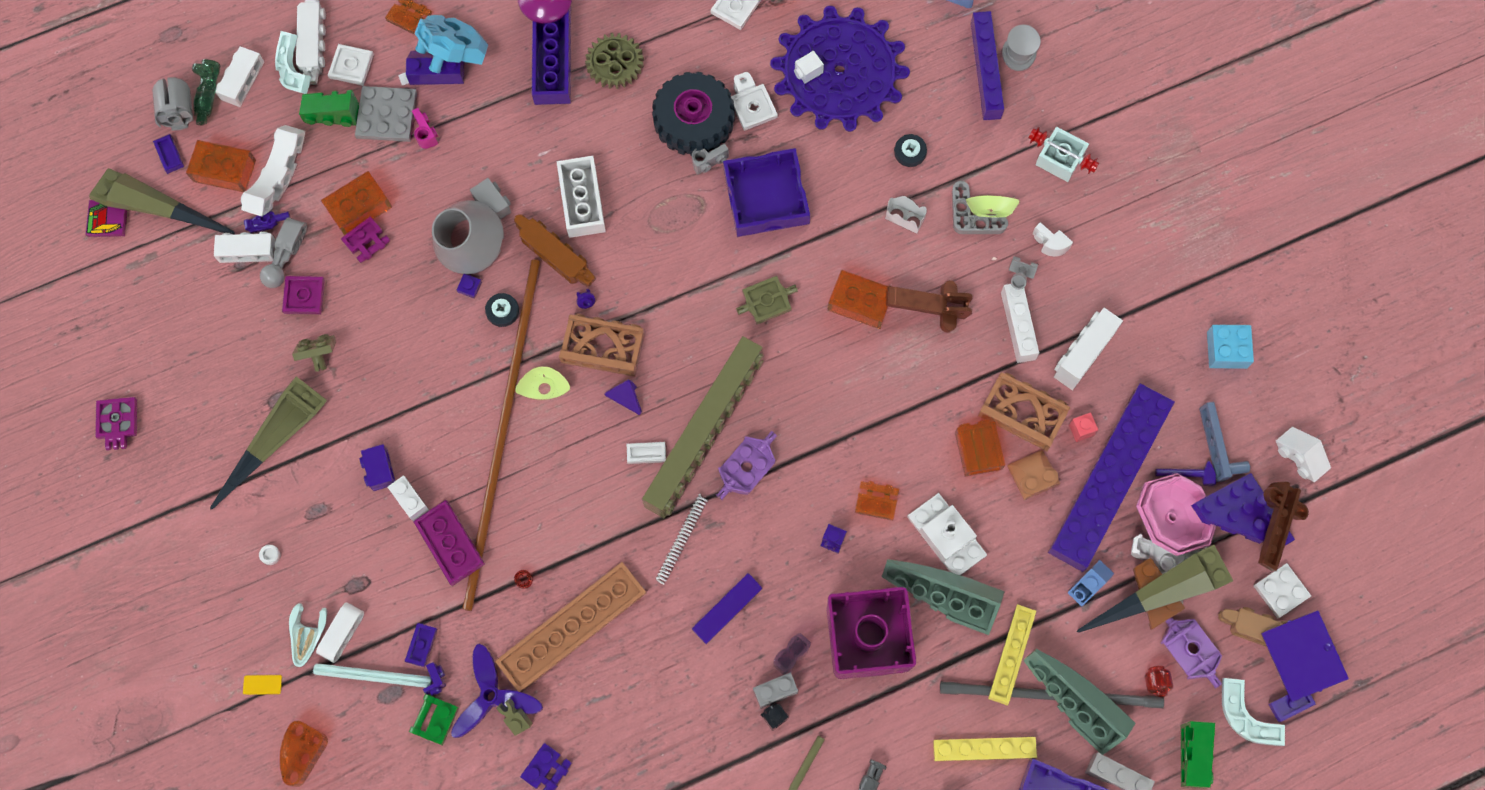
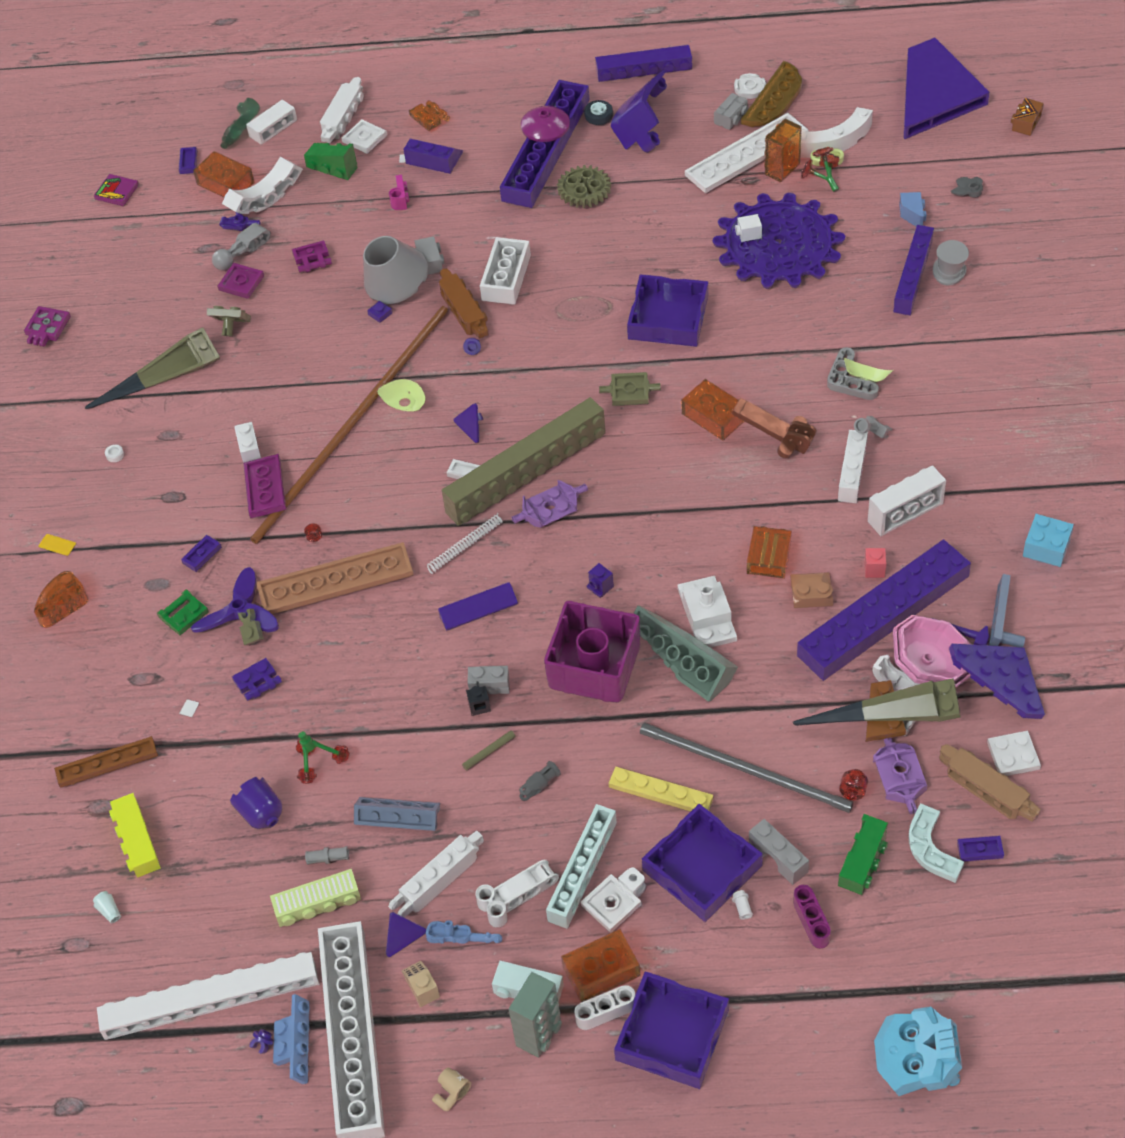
camera: 25 degrees right, 20 degrees down
olive plate [89,168,235,235] -> none
light grey cylinder [152,77,193,131] -> none
white brick [214,232,276,263] -> none
light aqua plate [275,31,311,94] -> none
light aqua animal [289,603,327,667] -> none
light aqua axle [313,663,432,688] -> none
white beam [316,602,364,663] -> none
clear orange brick [321,171,392,236] -> none
light grey plate [355,86,417,142] -> none
dark purple brick [359,444,395,491] -> none
medium azure brick [414,15,488,73] -> none
dark purple bracket [423,662,446,696] -> none
black wheel [485,293,519,327] -> none
nougat fence [559,314,644,377] -> none
black wheel [652,72,735,156] -> none
light grey plate [692,144,729,175] -> none
white plate [731,72,778,131] -> none
clear purple brick [773,633,811,675] -> none
clear orange plate [855,481,899,521] -> none
white piece [885,196,927,233] -> none
black wheel [894,134,927,167] -> none
nougat fence [978,372,1070,451] -> none
light yellow plate [988,604,1036,706] -> none
sand green wedge [1023,649,1136,755] -> none
light aqua brick [1028,127,1099,182] -> none
white brick [1033,222,1073,257] -> none
medium blue slope [1068,560,1114,606] -> none
copper piece [1258,482,1309,571] -> none
dark purple piece [1261,610,1349,702] -> none
white brick [1276,427,1331,482] -> none

